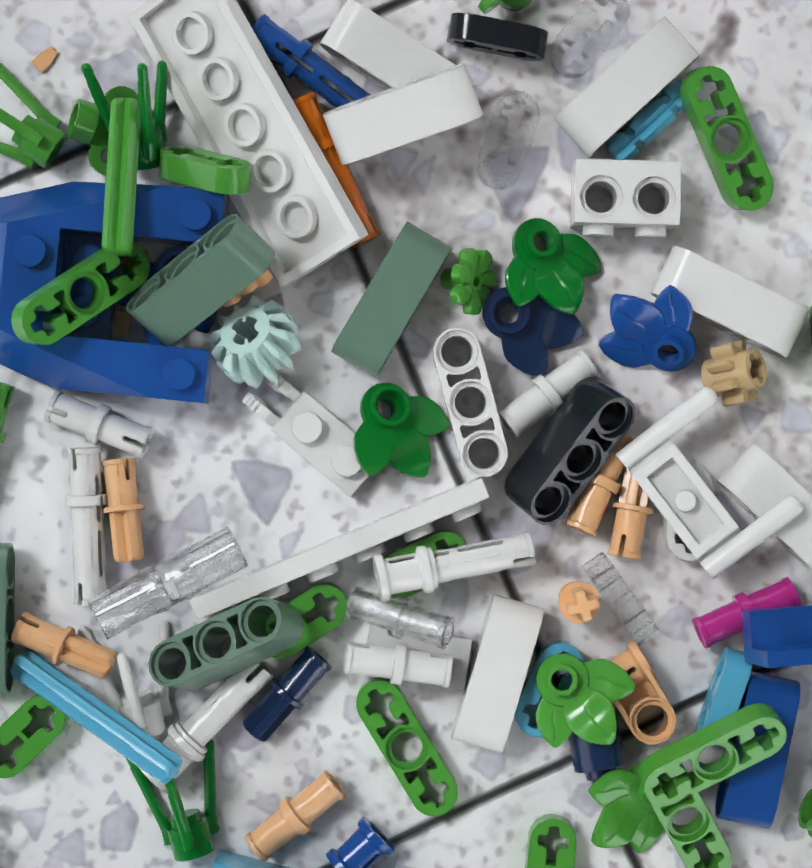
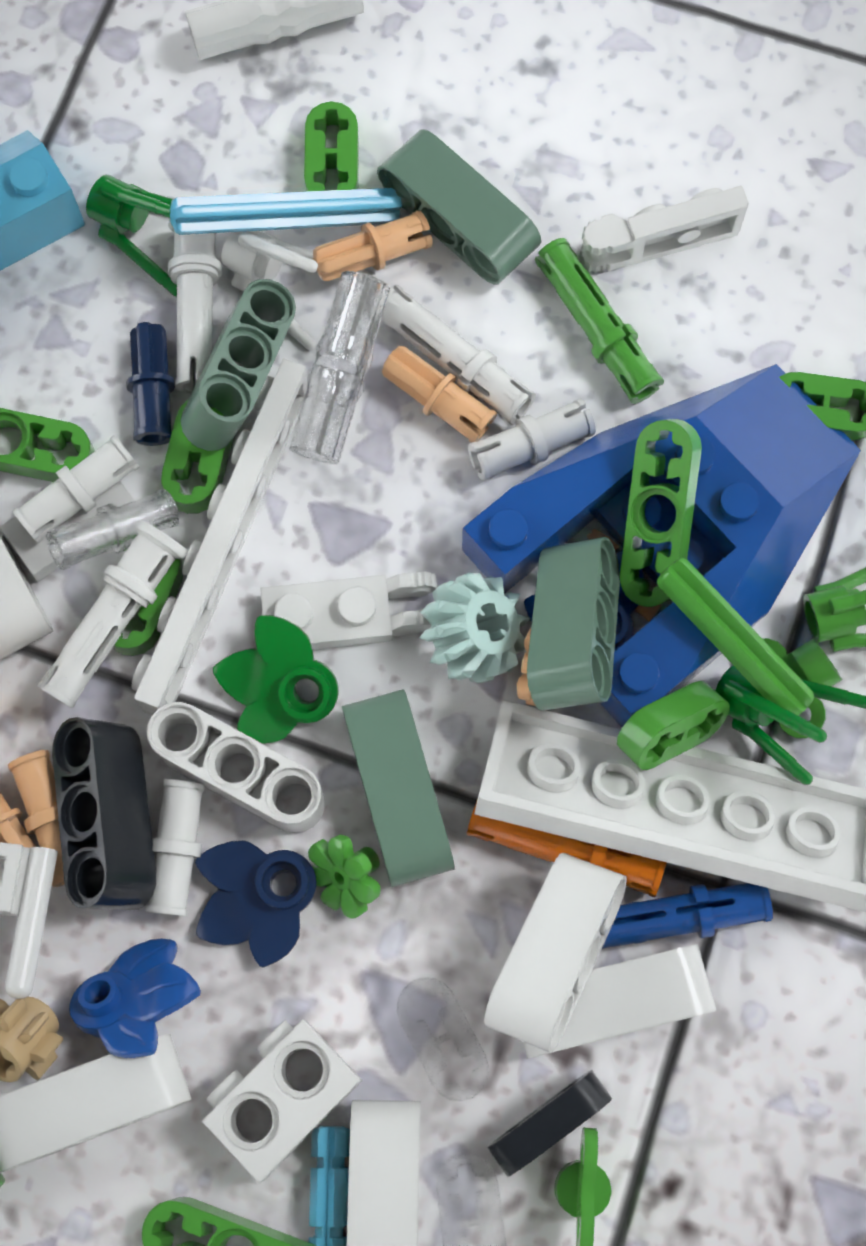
camera: 130 degrees right, 15 degrees down
light nougat pin [245,770,346,862] -> none
green plate [505,218,601,316] -> none

